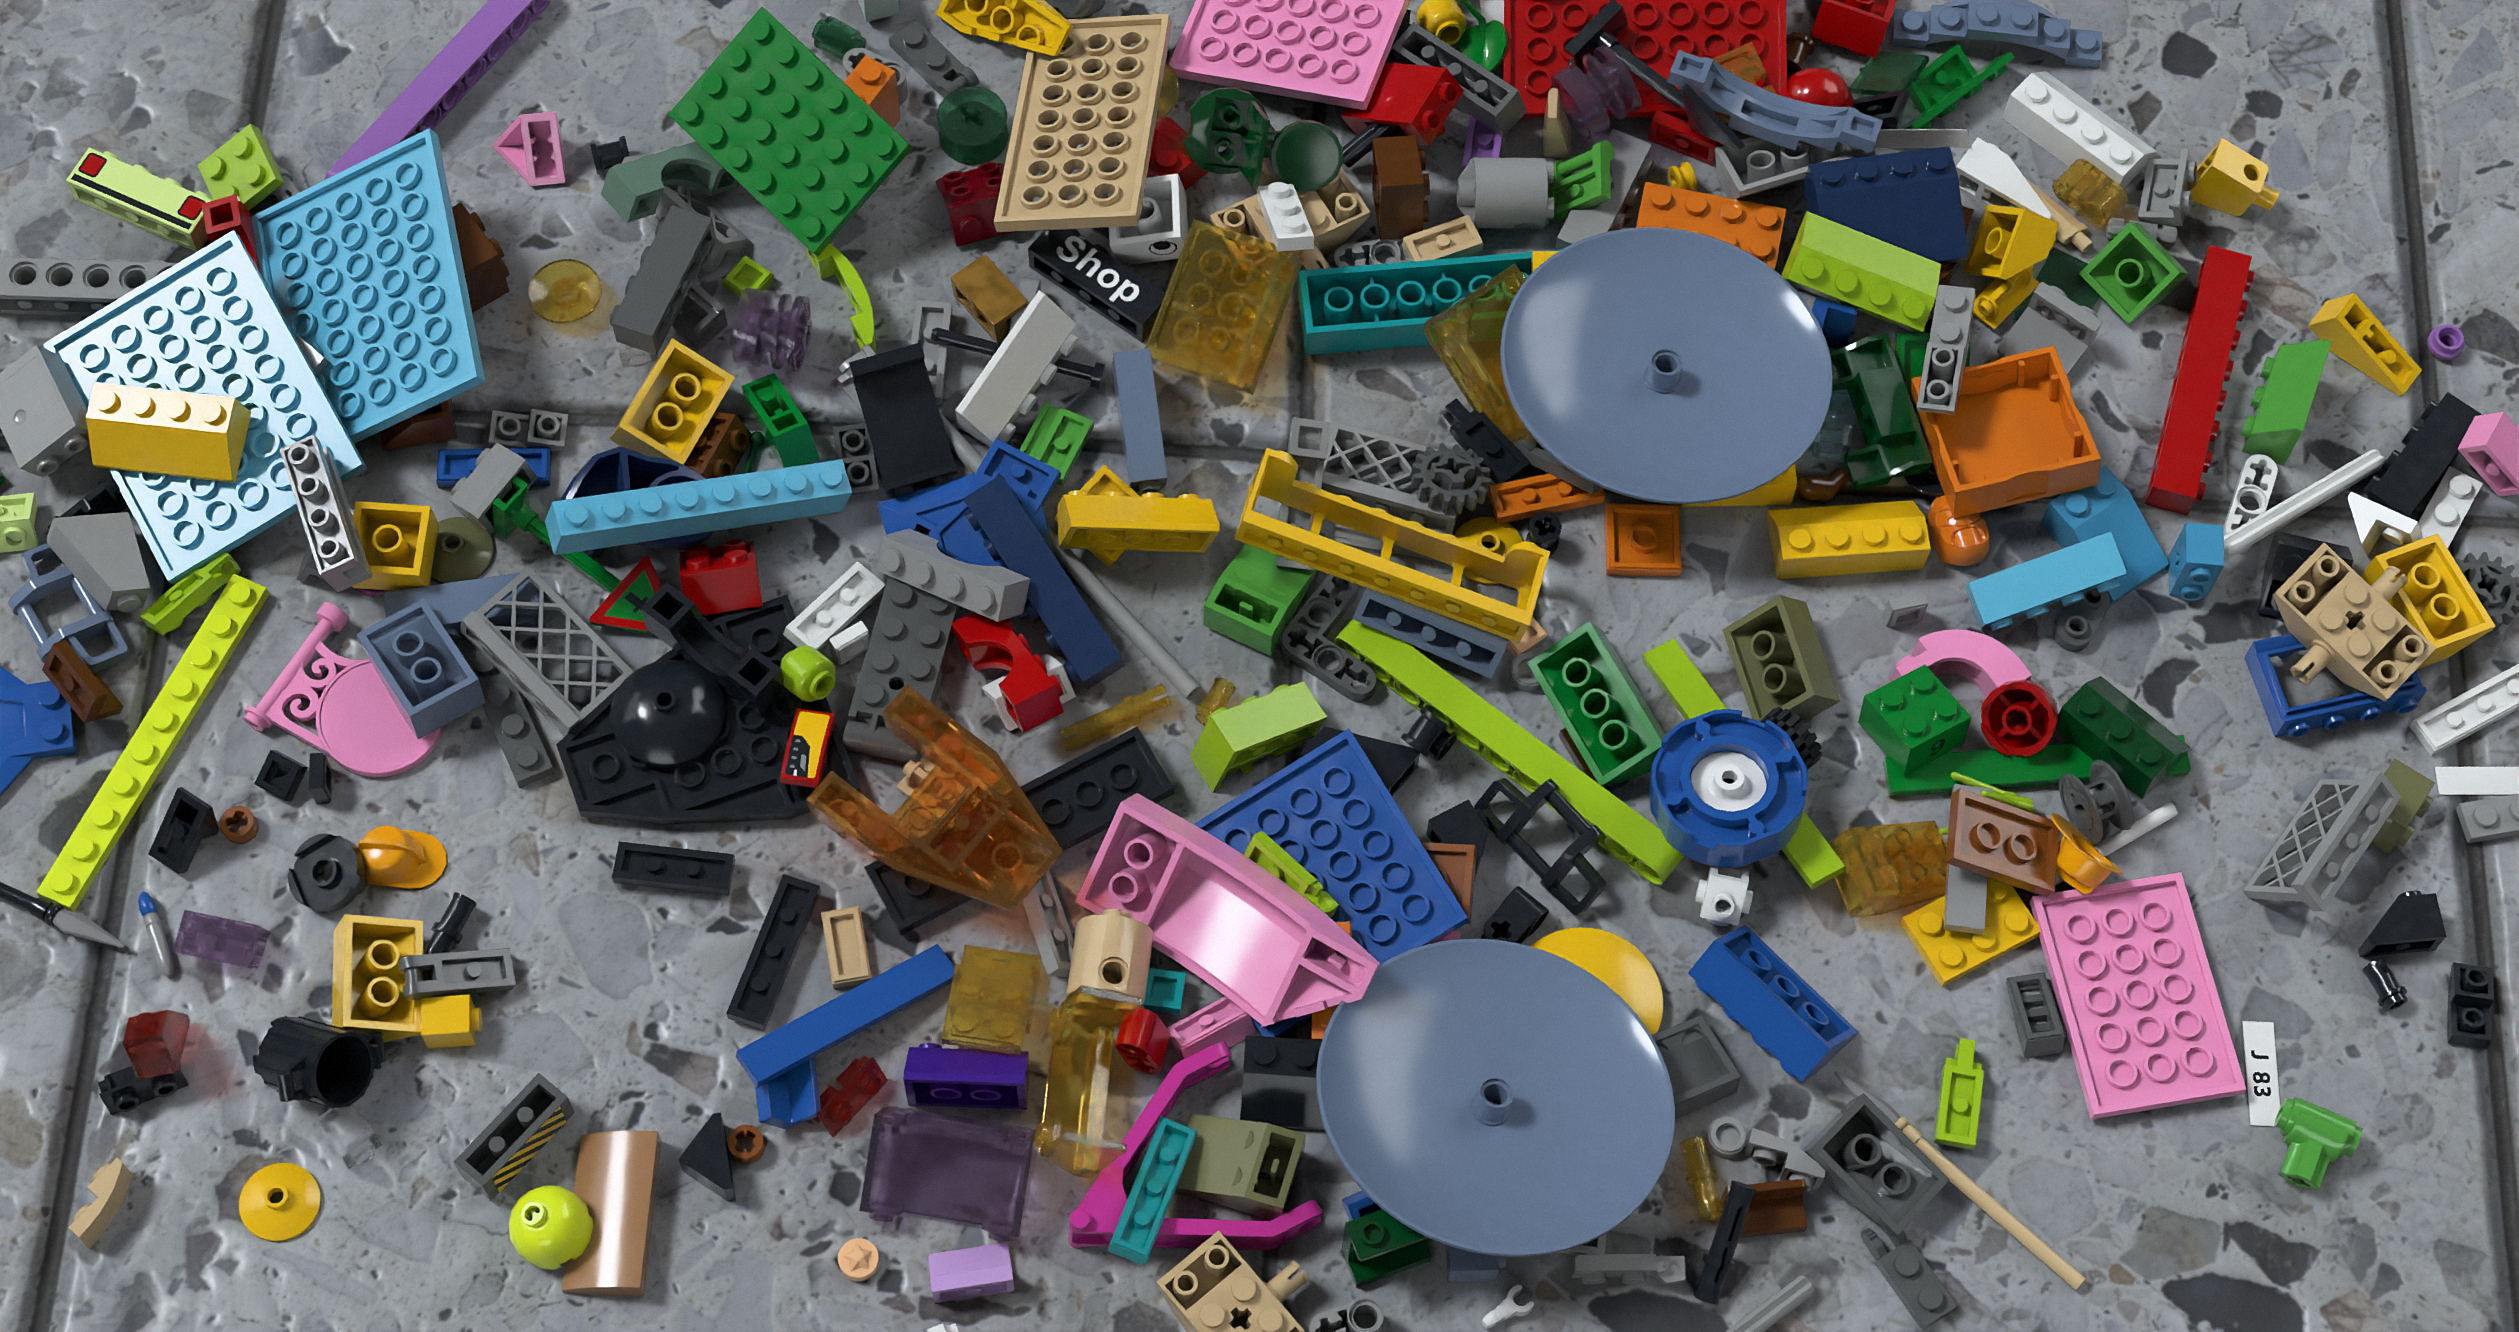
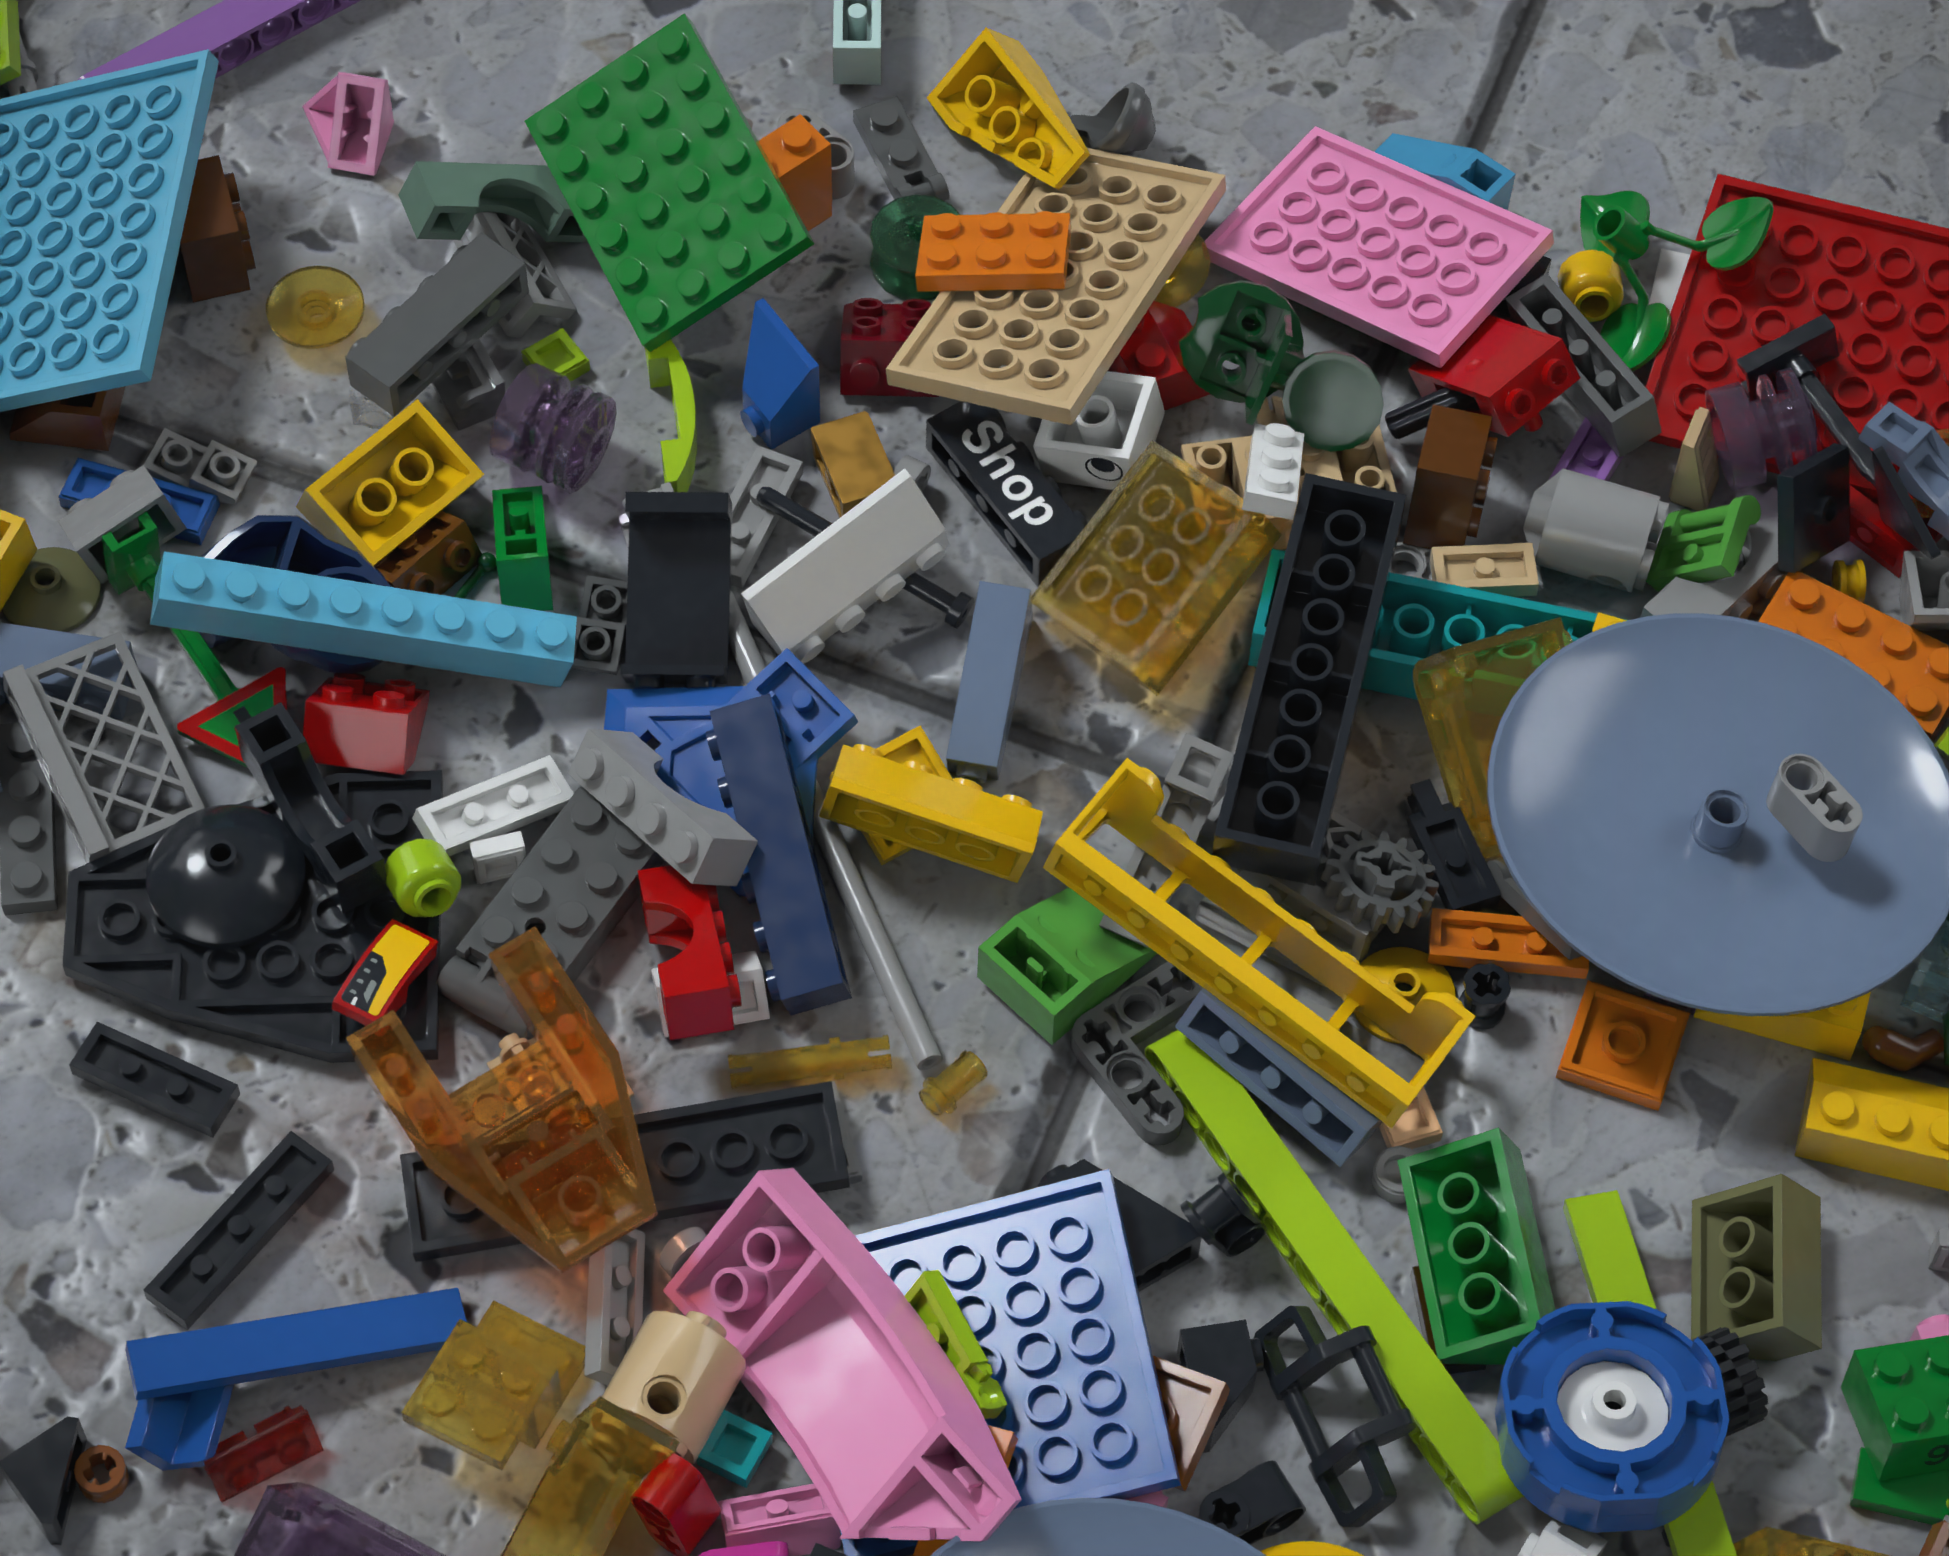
camera: 20 degrees right, 5 degrees down
black bush [590,136,630,175] -> none
clear green brick [812,16,867,62] -> none
tan tile [821,906,872,989] -> none
dark purple slope [903,1043,1030,1110] -> none
bright green plate [1020,401,1094,486] -> none
lime wedge [1189,681,1327,793] -> none
none -> light grey tile [659,1227,707,1278]
none -> blue slope [740,298,820,450]
none -> orange plate [915,211,1072,292]
none -> black brick [1212,473,1407,886]
none -> light grey beam [1766,754,1863,862]
none -> black plate [1777,443,1850,573]

